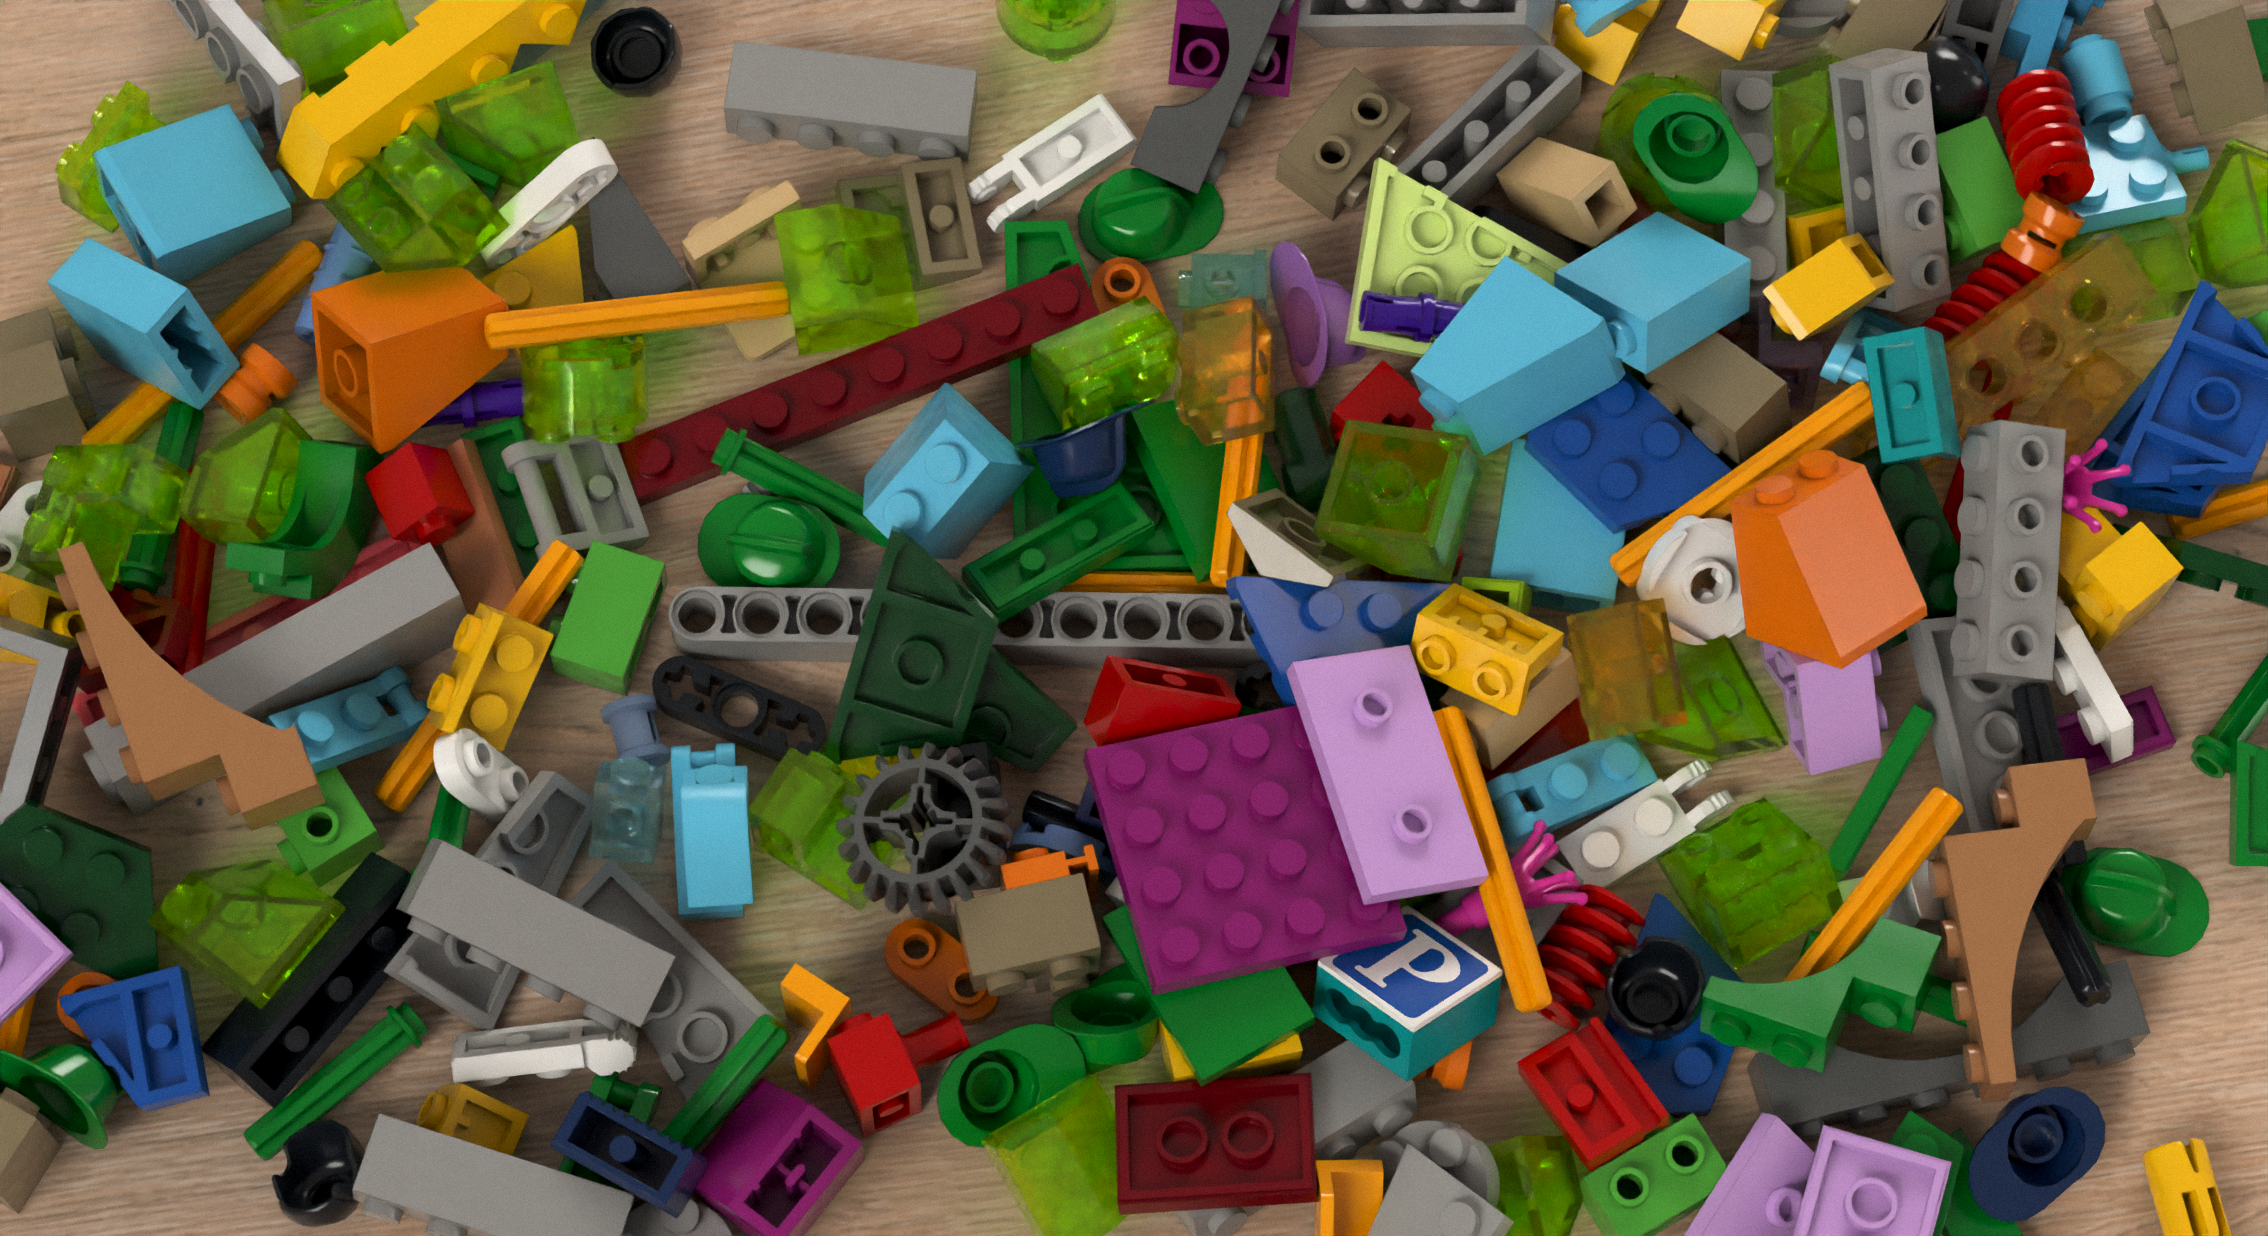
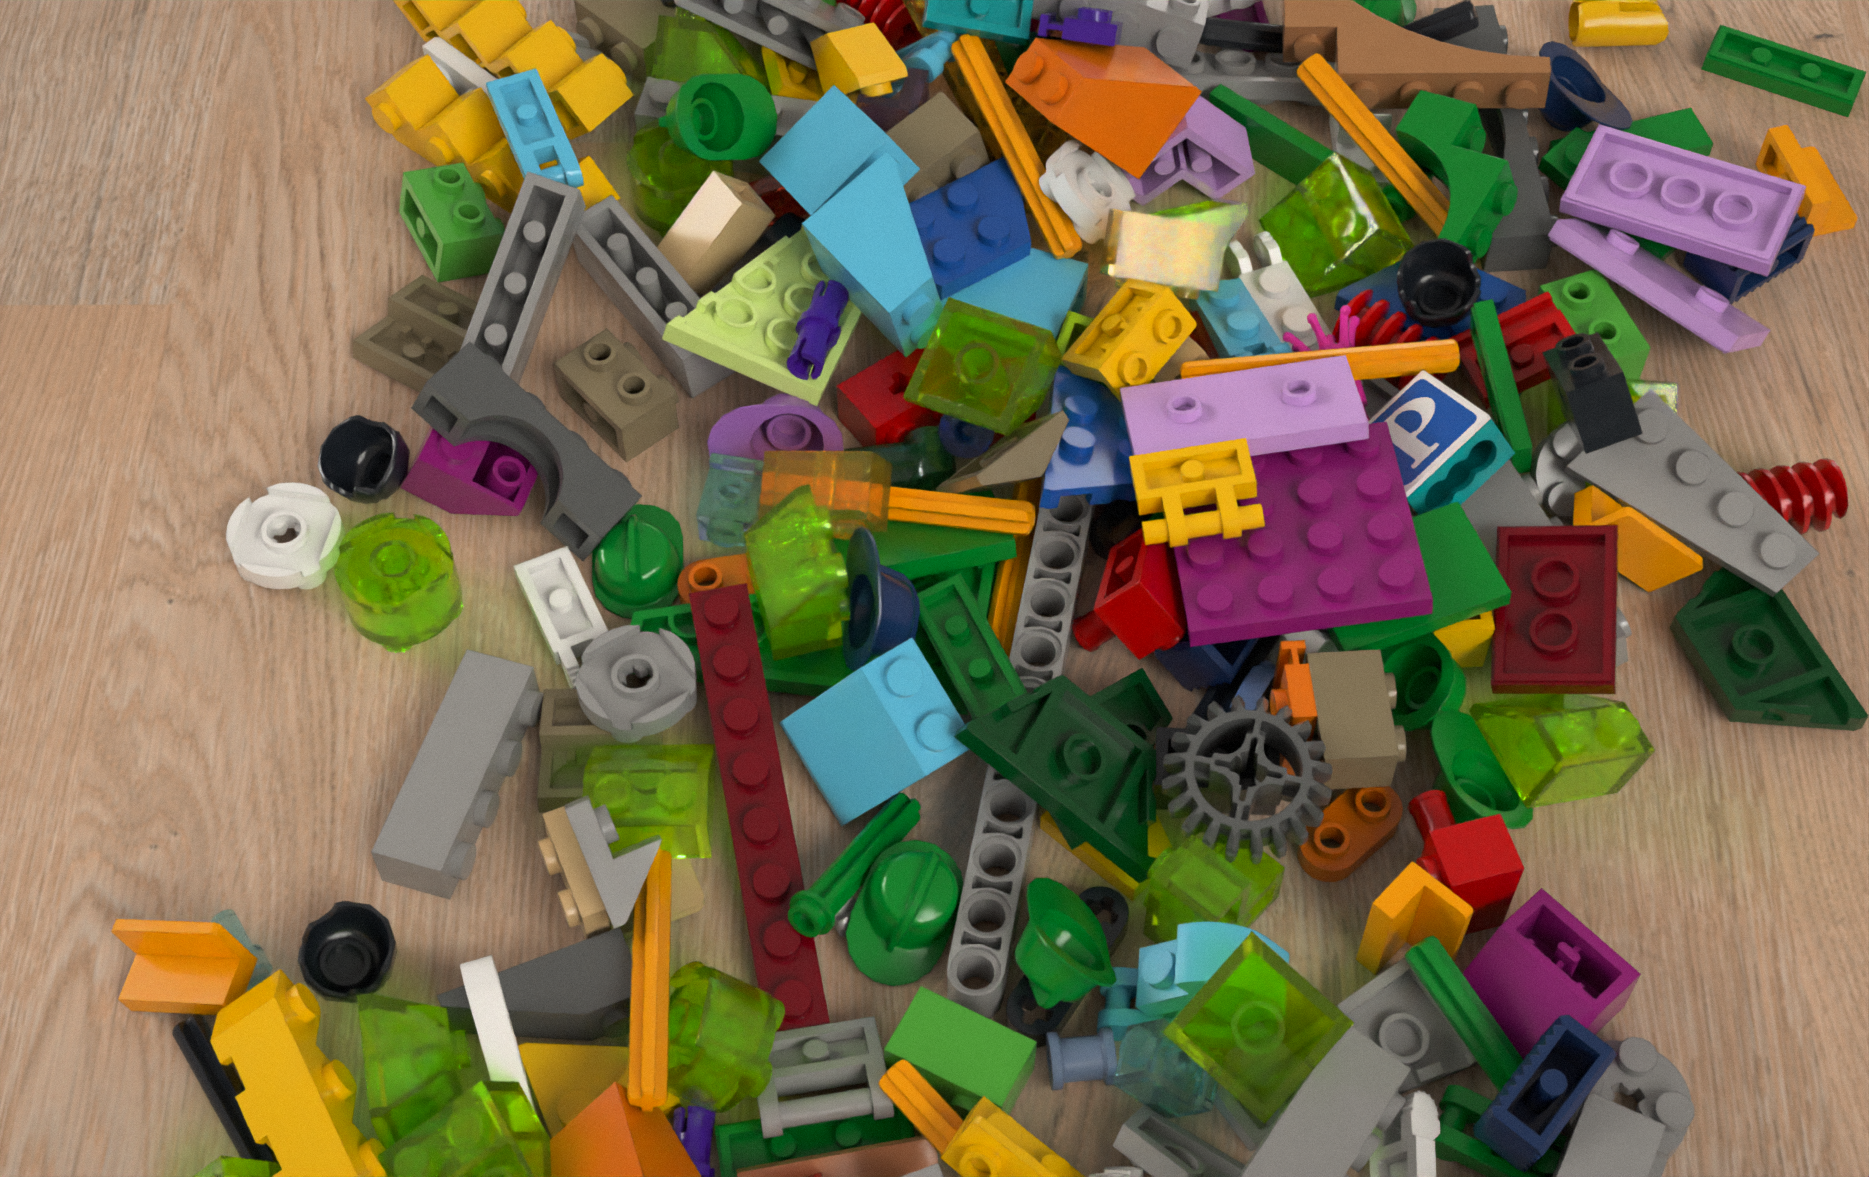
camera: 75 degrees left, 15 degrees down
none -> light grey slope [565,795,662,929]
none -> light grey plate [575,625,697,743]
none -> green piece [1014,878,1117,1009]
none -> dark purple plate [1038,7,1123,46]
none -> yellow plate [1129,438,1265,548]
none -> clear neon green slope [1163,931,1354,1124]
none -> green tile [1470,299,1533,474]
none -> black brick [1542,332,1643,454]

